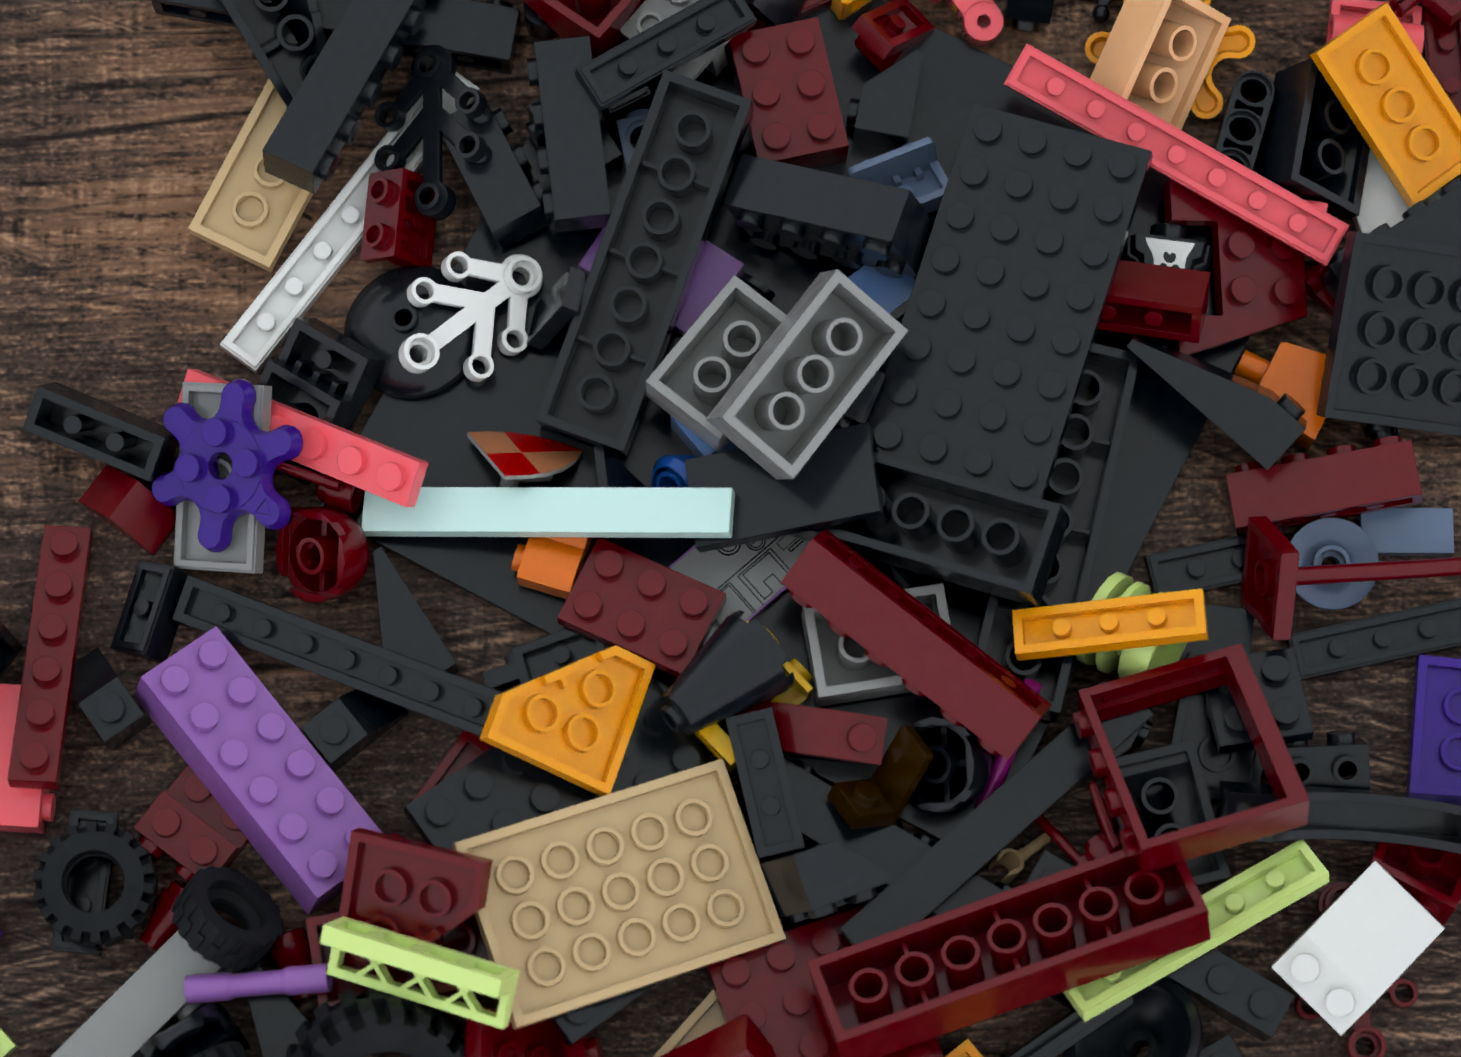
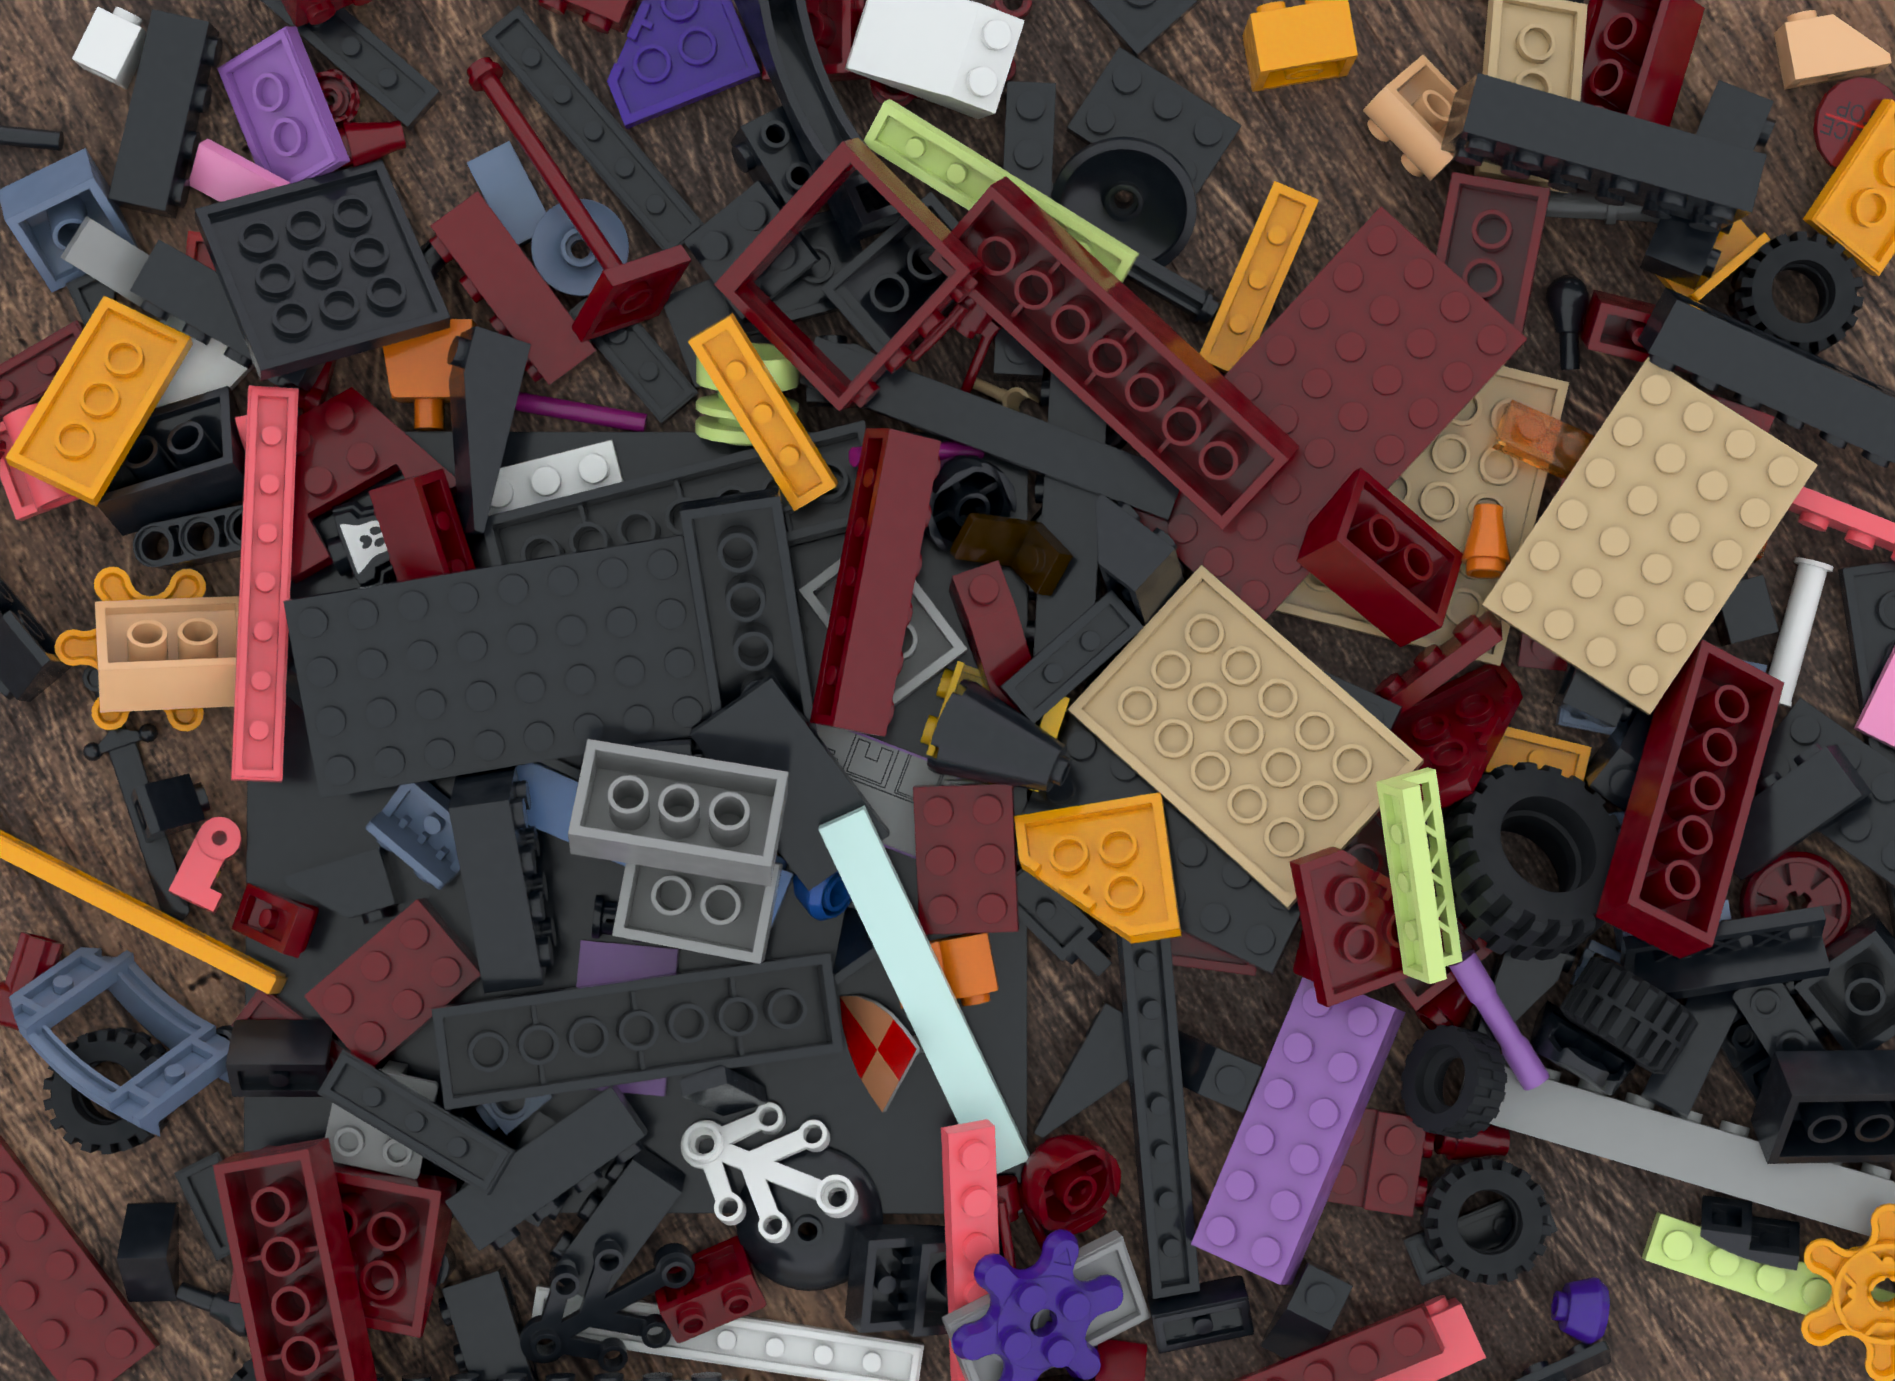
camera: 110 degrees left, 10 degrees up
none -> white plate [488,440,623,516]
none -> magenta bar [515,392,648,432]

